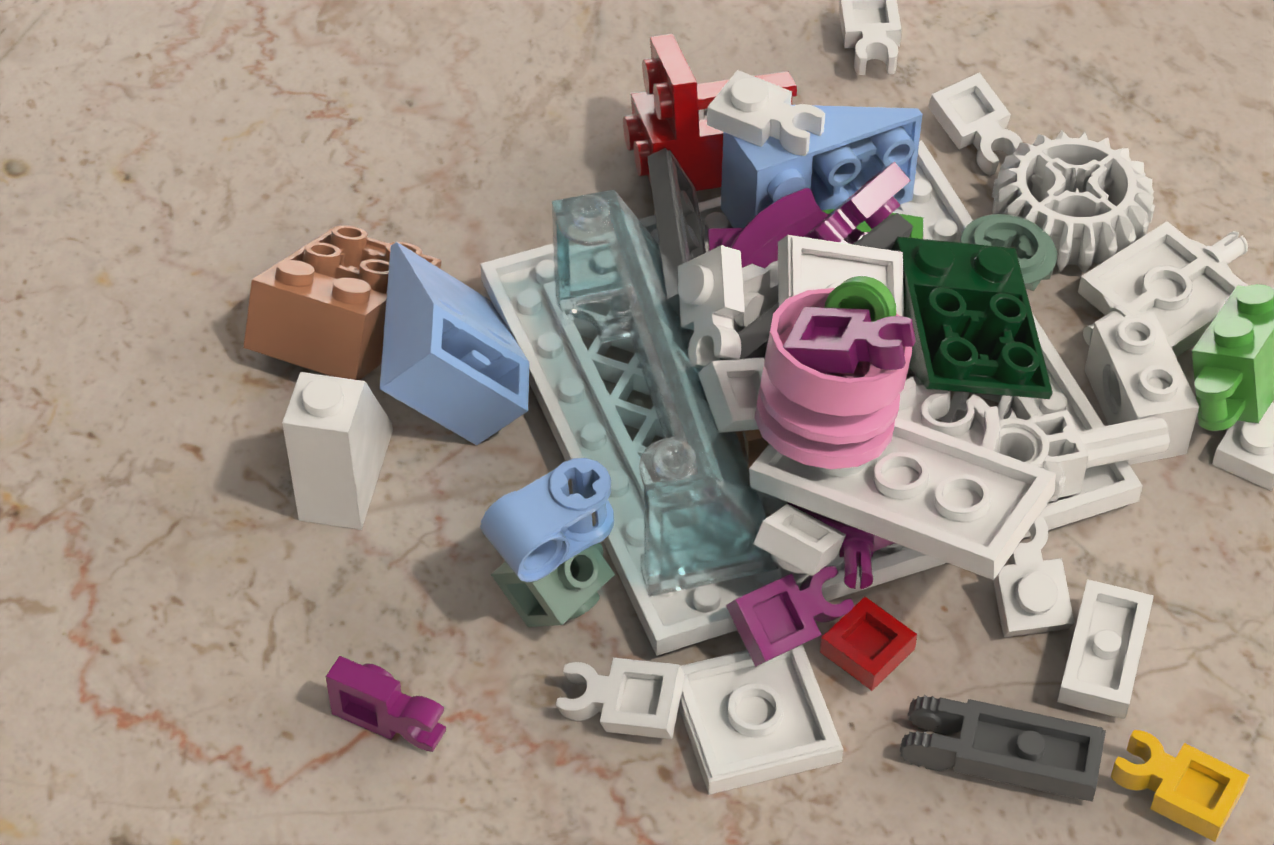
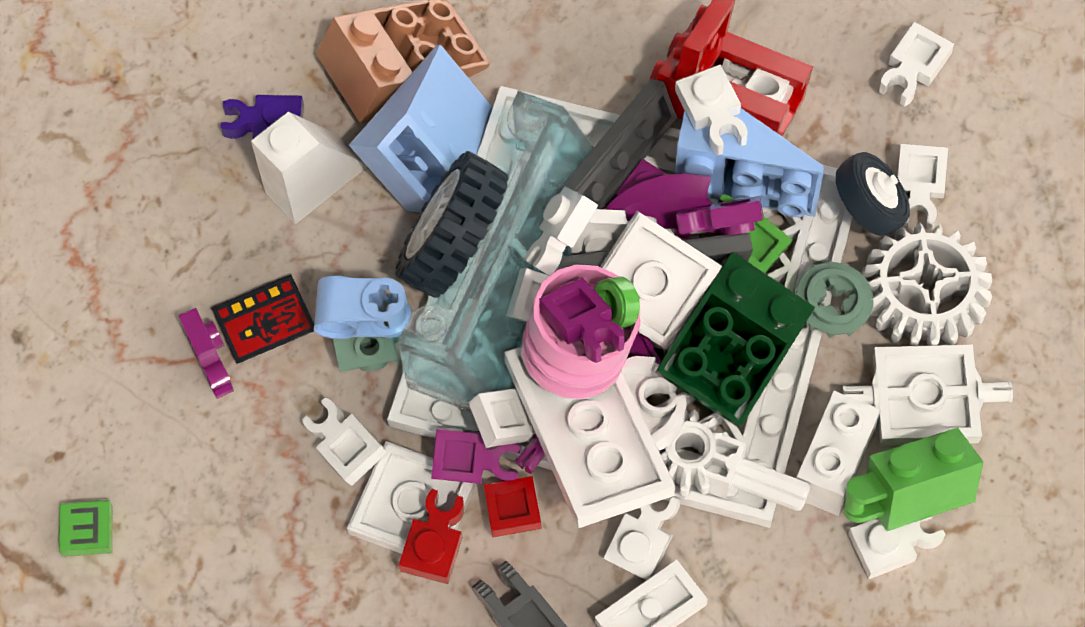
camera: 40 degrees right, 15 degrees up
none -> piece [212,274,314,364]
none -> dark purple plate [220,95,304,139]
none -> black wheel [395,151,508,298]
none -> red plate [398,489,465,584]
none -> black wheel [835,152,910,236]

